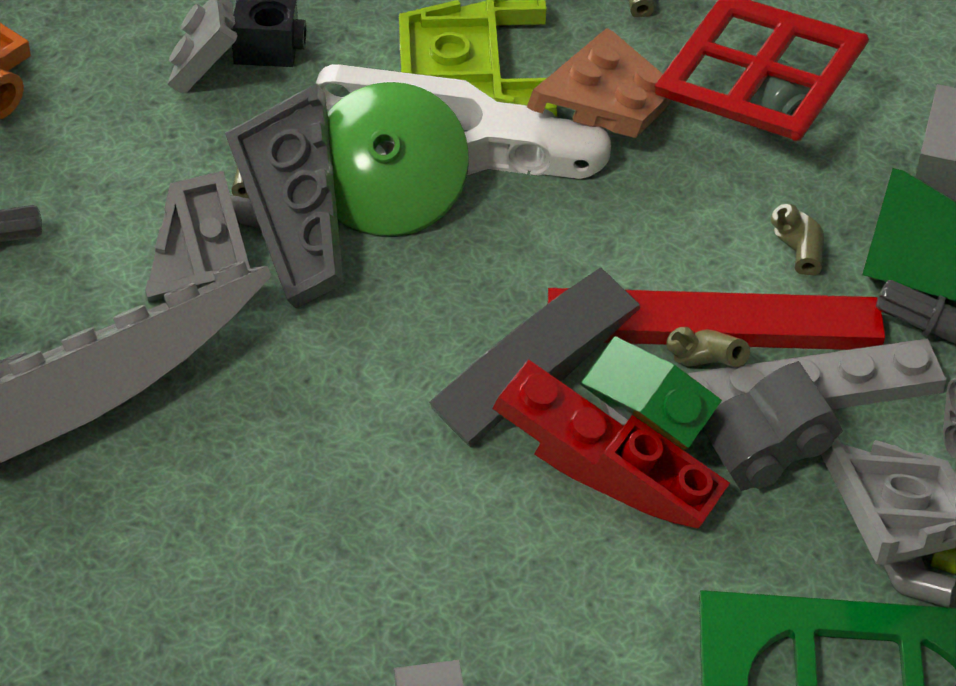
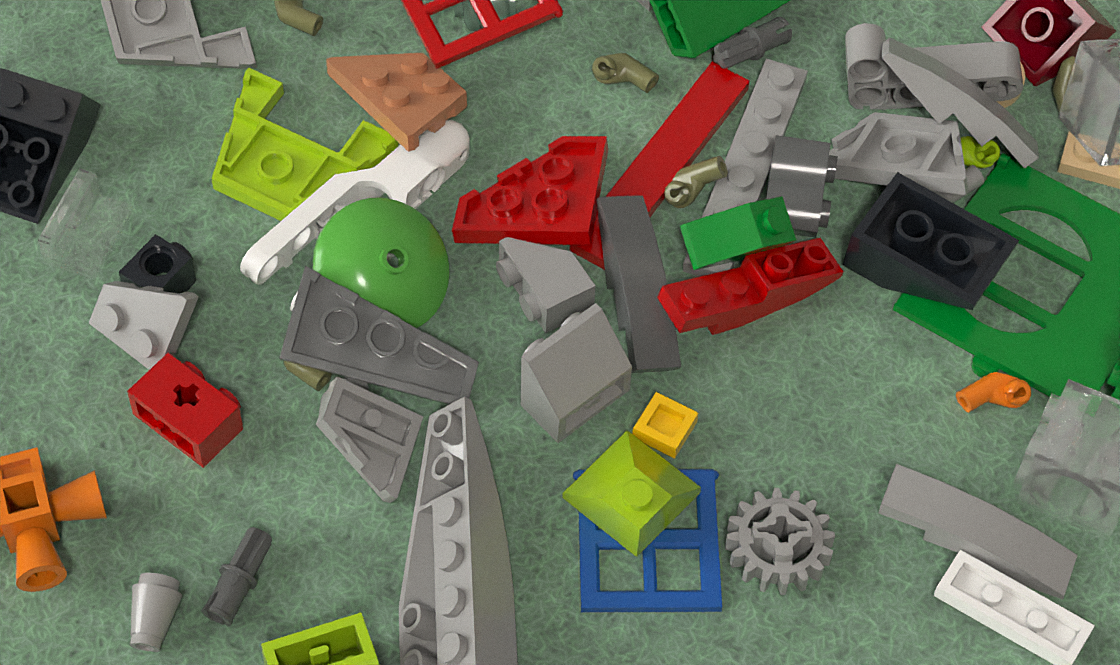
camera: 60 degrees left, 10 degrees up
none -> red brick [127,353,243,468]
none -> red plate [452,136,609,245]
none -> light grey slope [496,237,596,333]
none -> light grey slope [520,303,632,443]
none -> lime slope [562,430,701,557]
none -> blue window [573,469,722,612]
none -> yellow plate [633,392,699,459]
none -> light grey gear [725,488,835,595]
none -> black slope [842,172,1019,310]

